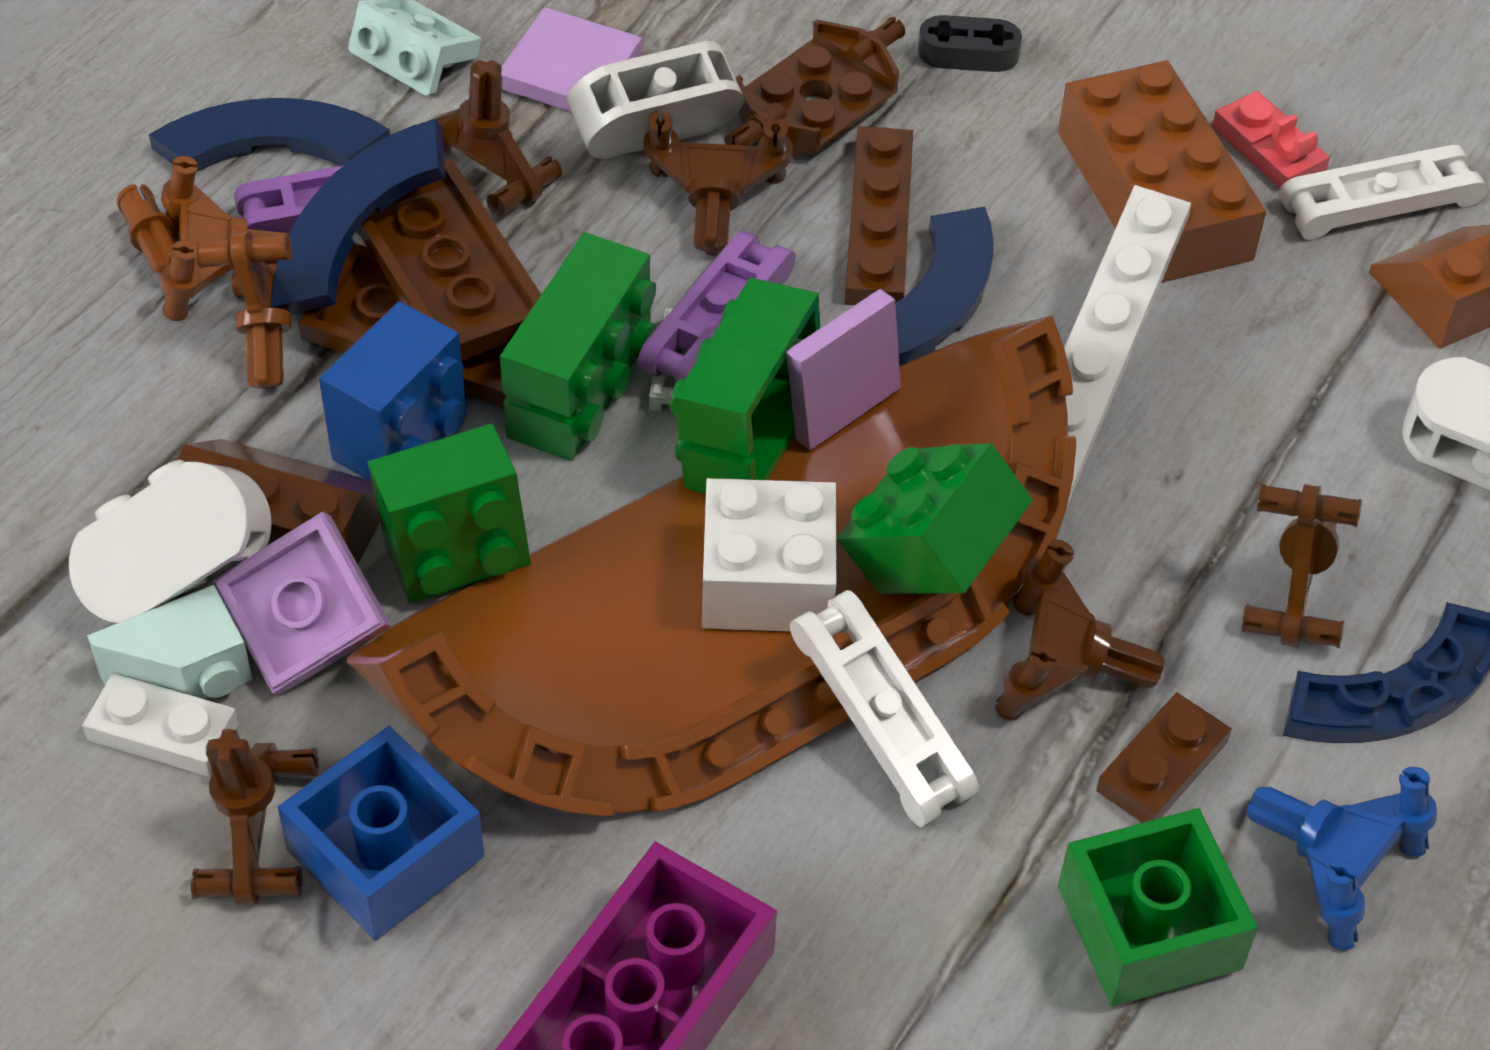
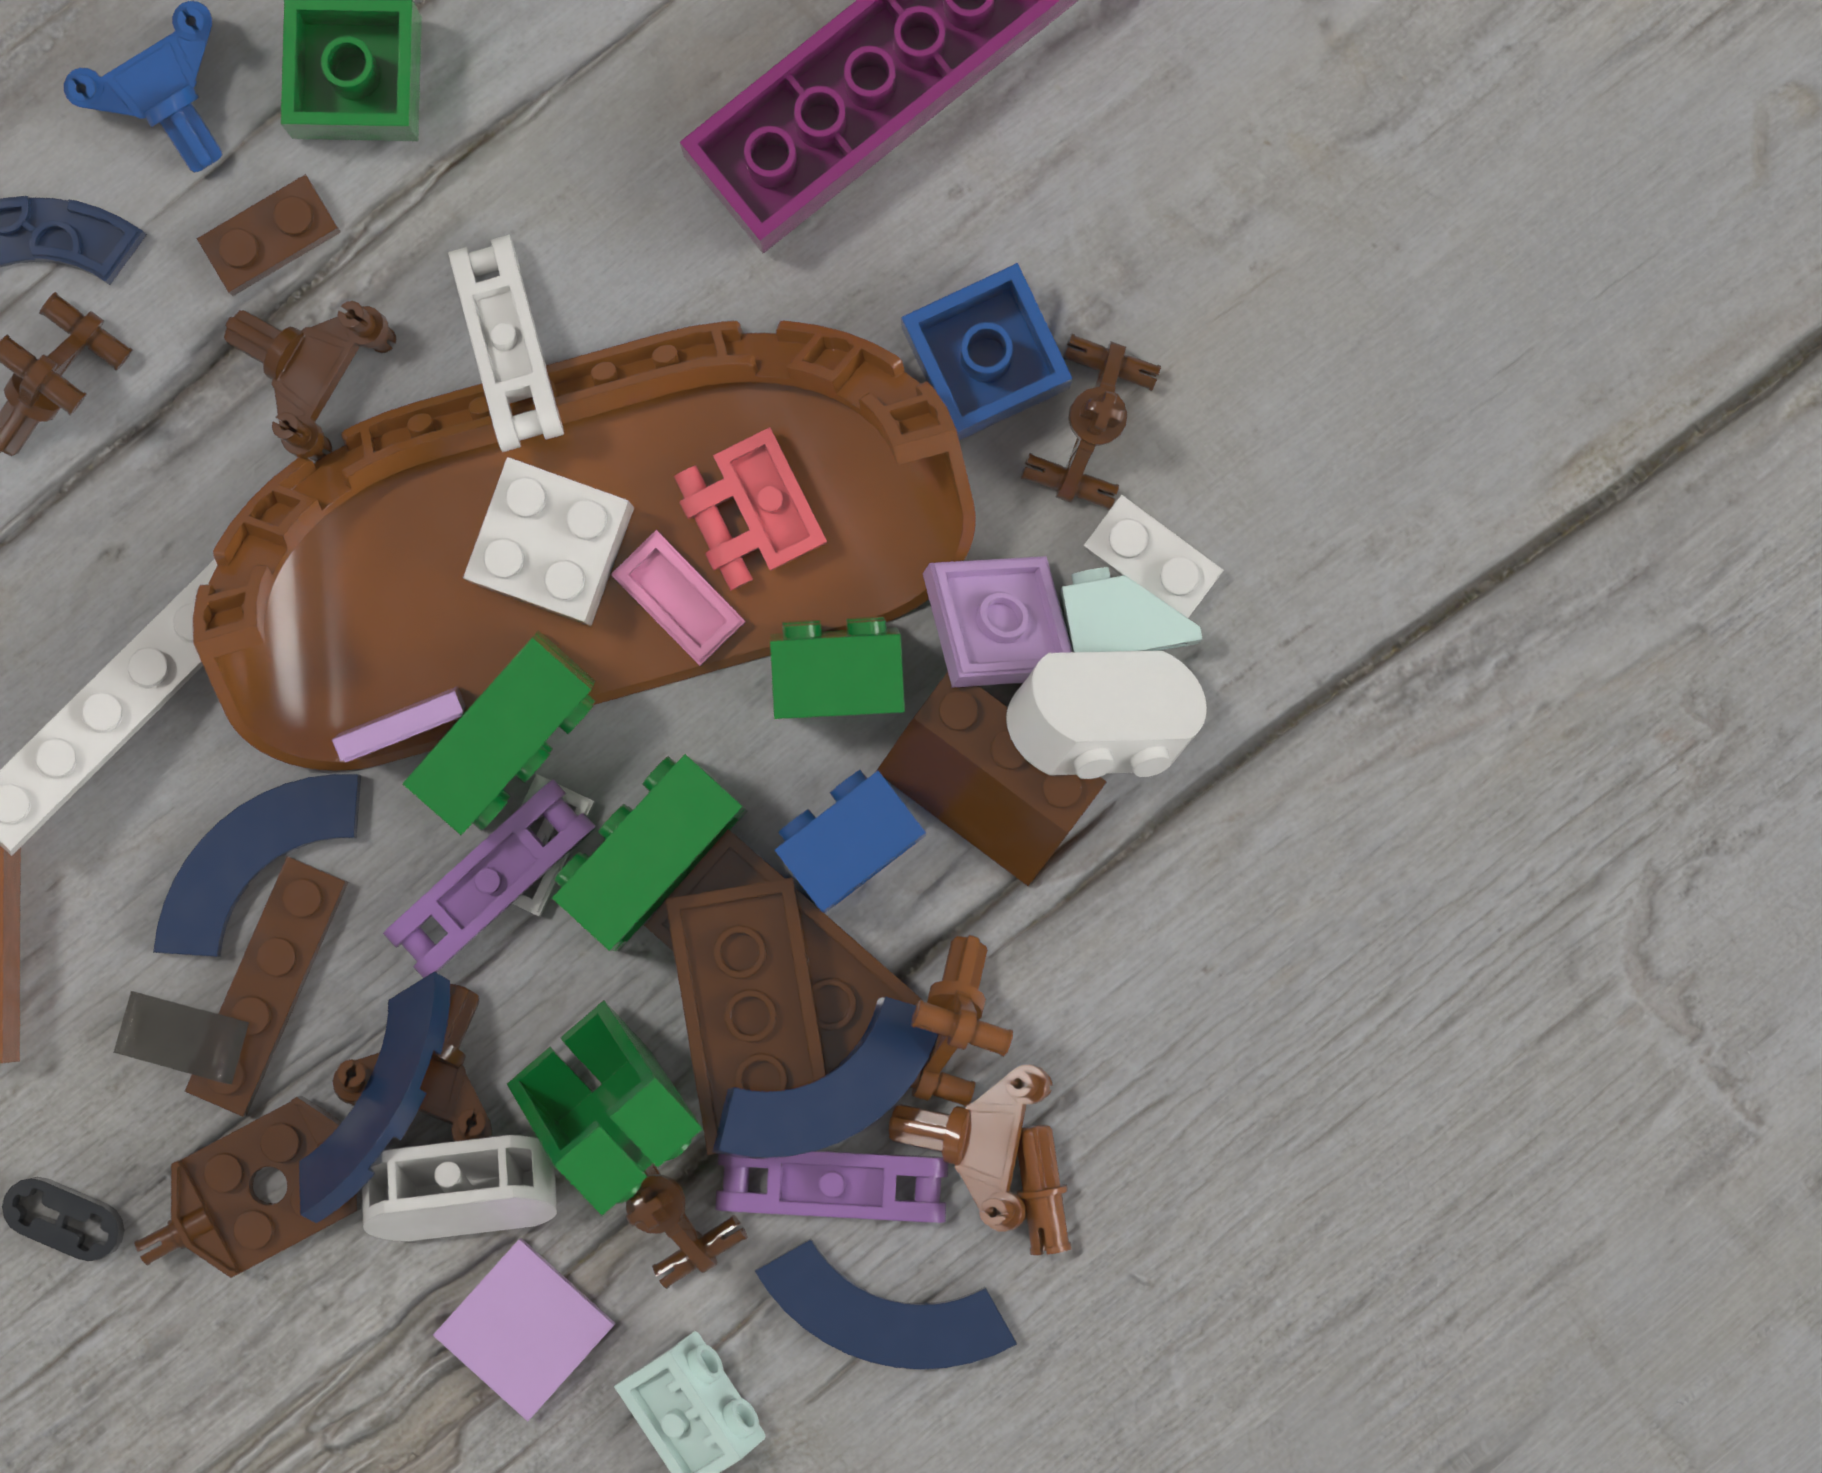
camera: 155 degrees left, 35 degrees up
green brick [836,443,1033,594] -> none
none -> clear smoke tile [113,991,249,1085]
none -> dark blue tile [299,971,450,1223]
none -> green piece [507,1000,703,1216]
none -> bright pink tile [611,530,746,666]
none -> coral plate [674,427,827,591]

